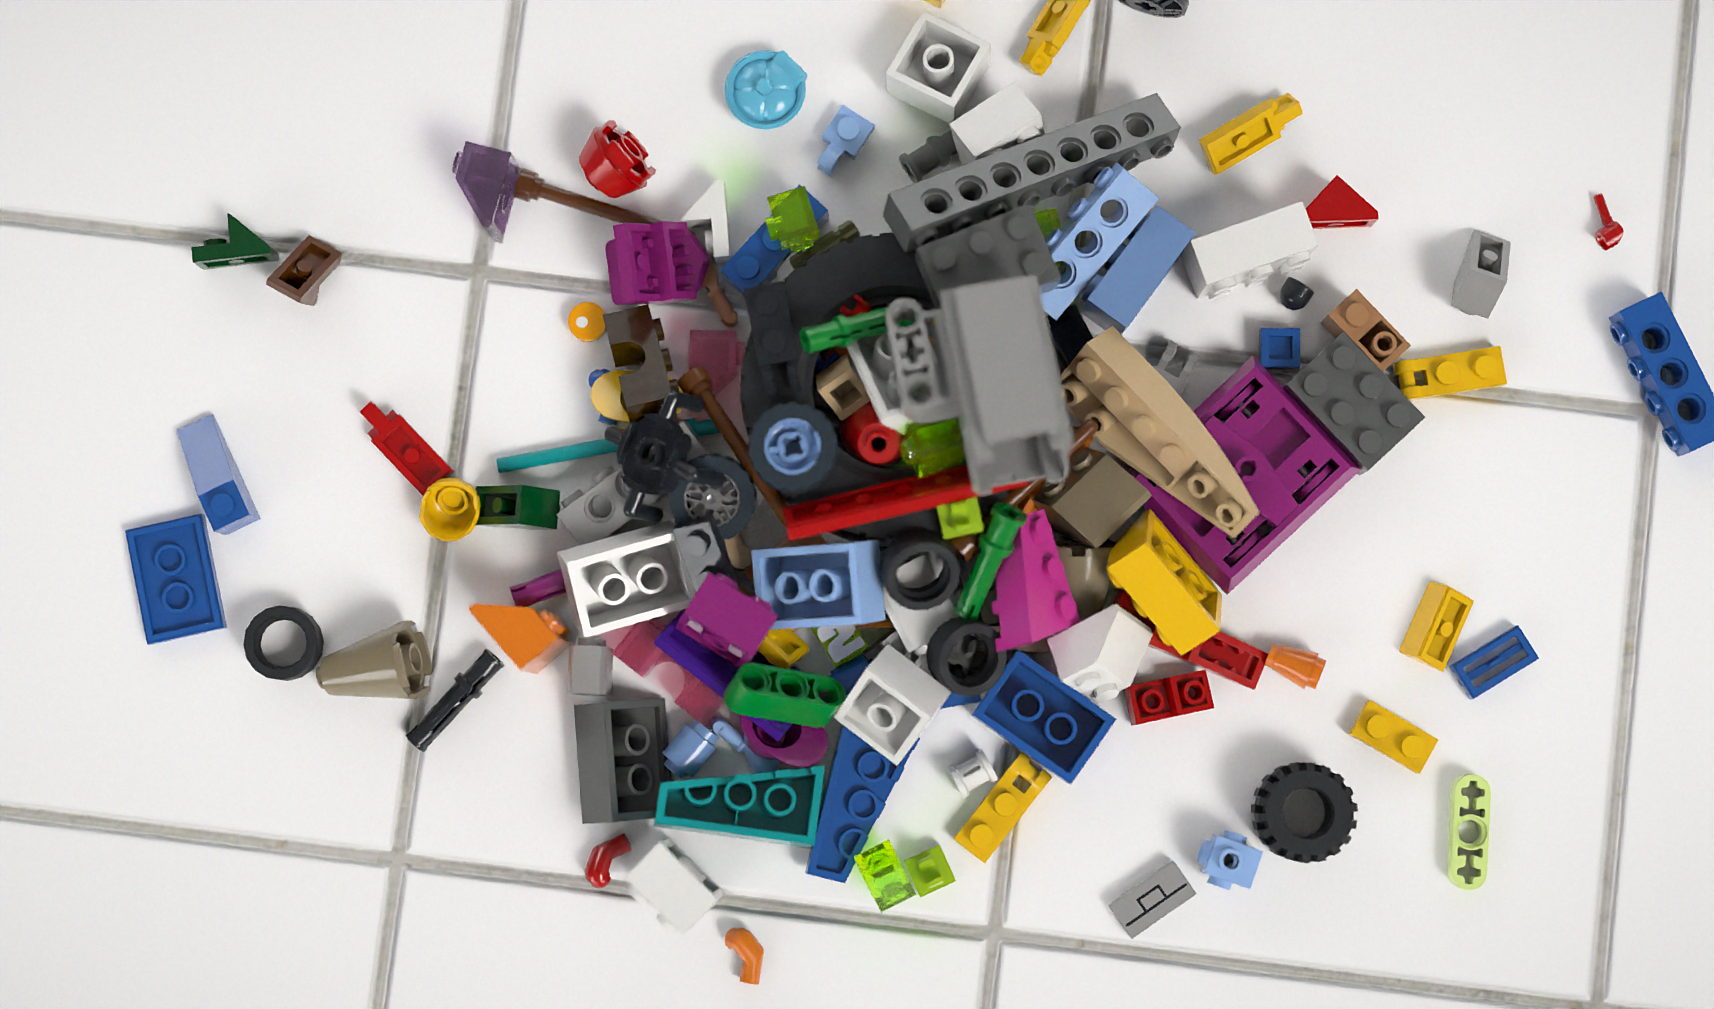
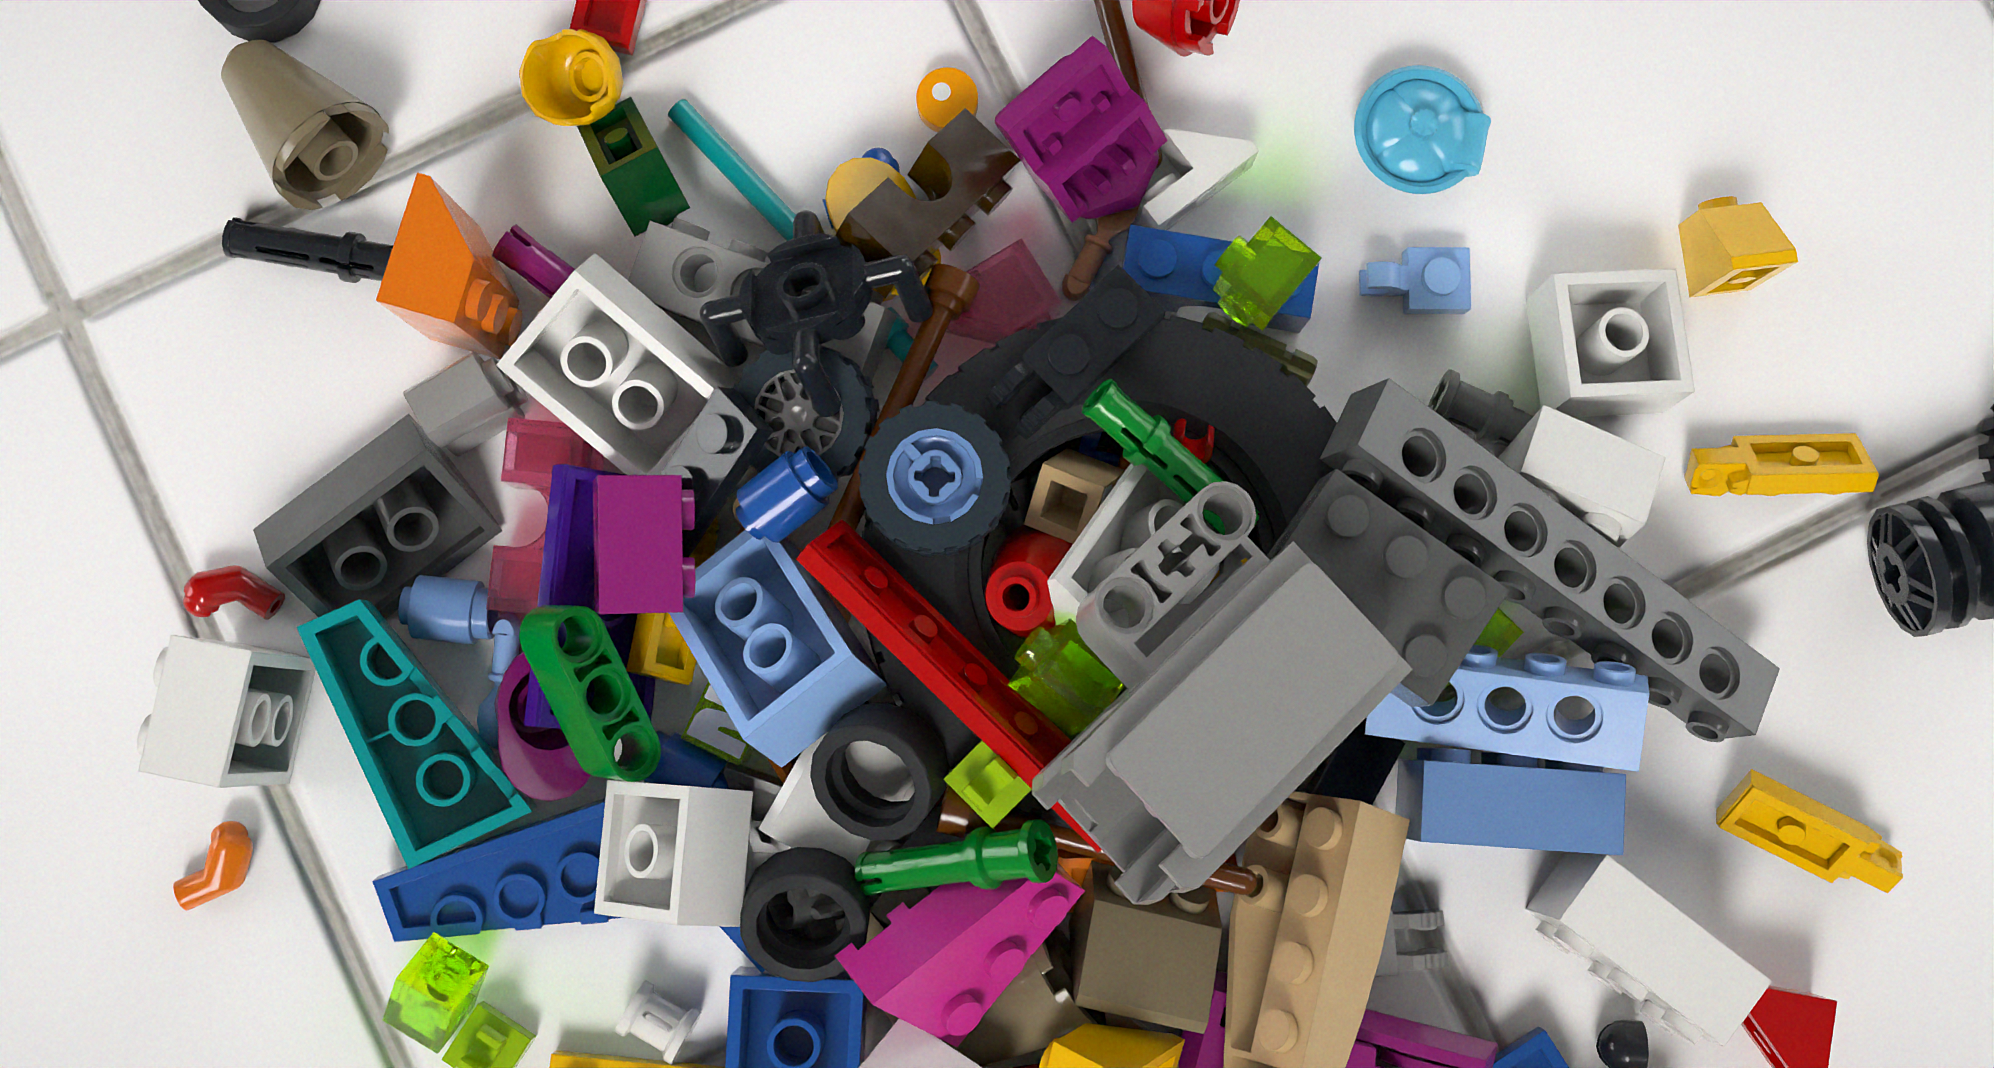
camera: 50 degrees right, 0 degrees up
none -> blue brick [735,446,838,543]

